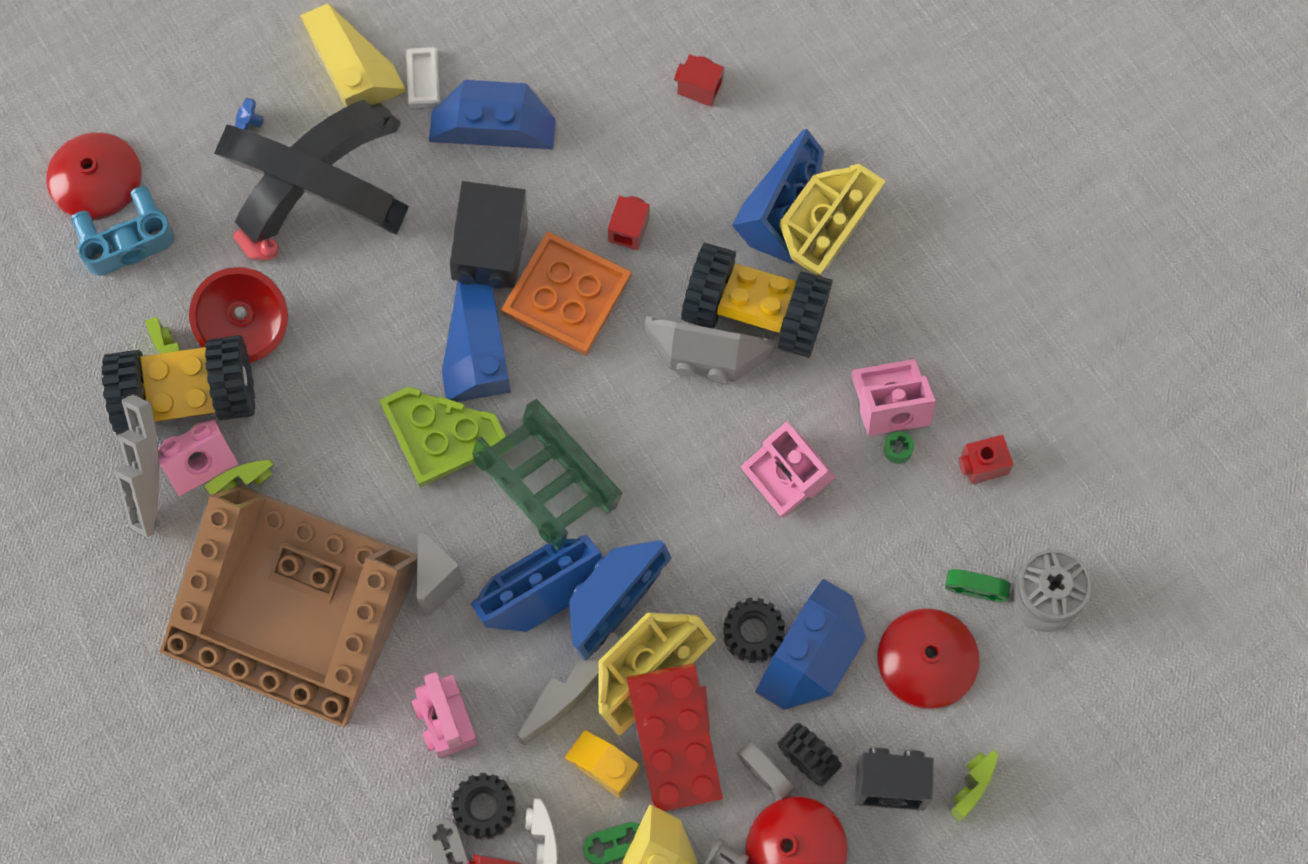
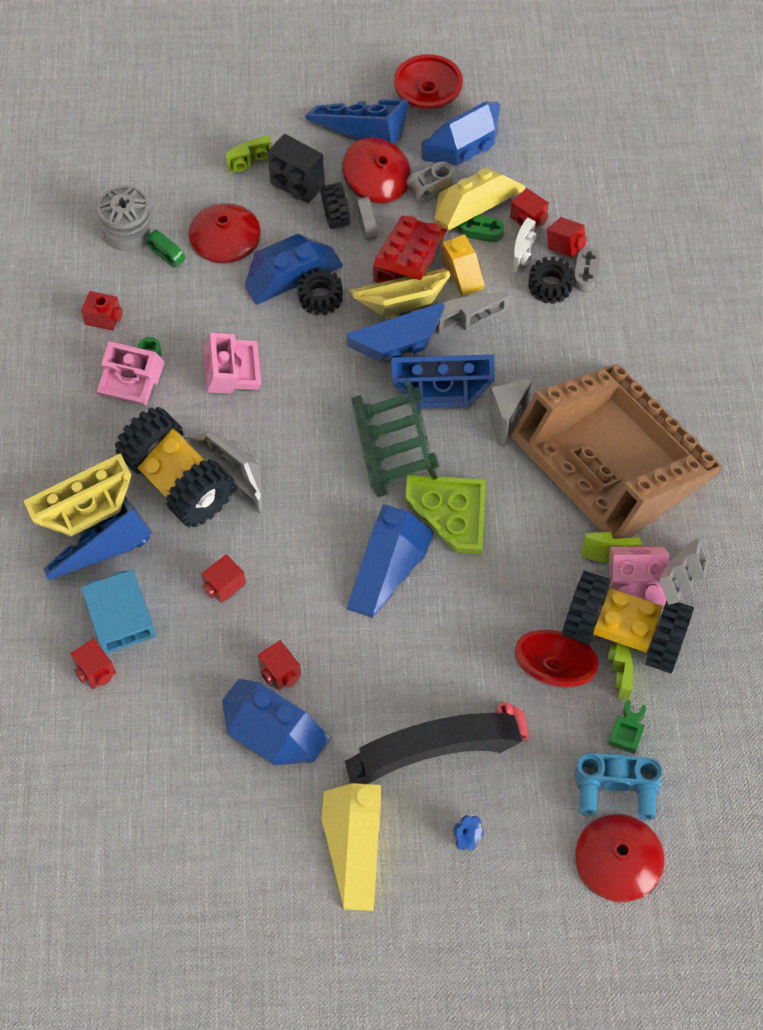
camera: 150 degrees left, 10 degrees down
black arch [214,124,409,235] -> none
white tile [406,47,440,109] -> none
bright pink brick [412,672,478,758] -> none
black slope [450,181,528,289] -> none
orange plate [501,231,632,356] -> none
none -> dark azure brick [81,569,156,654]
none -> red brick [257,640,301,691]
none -> green plate [608,700,646,754]

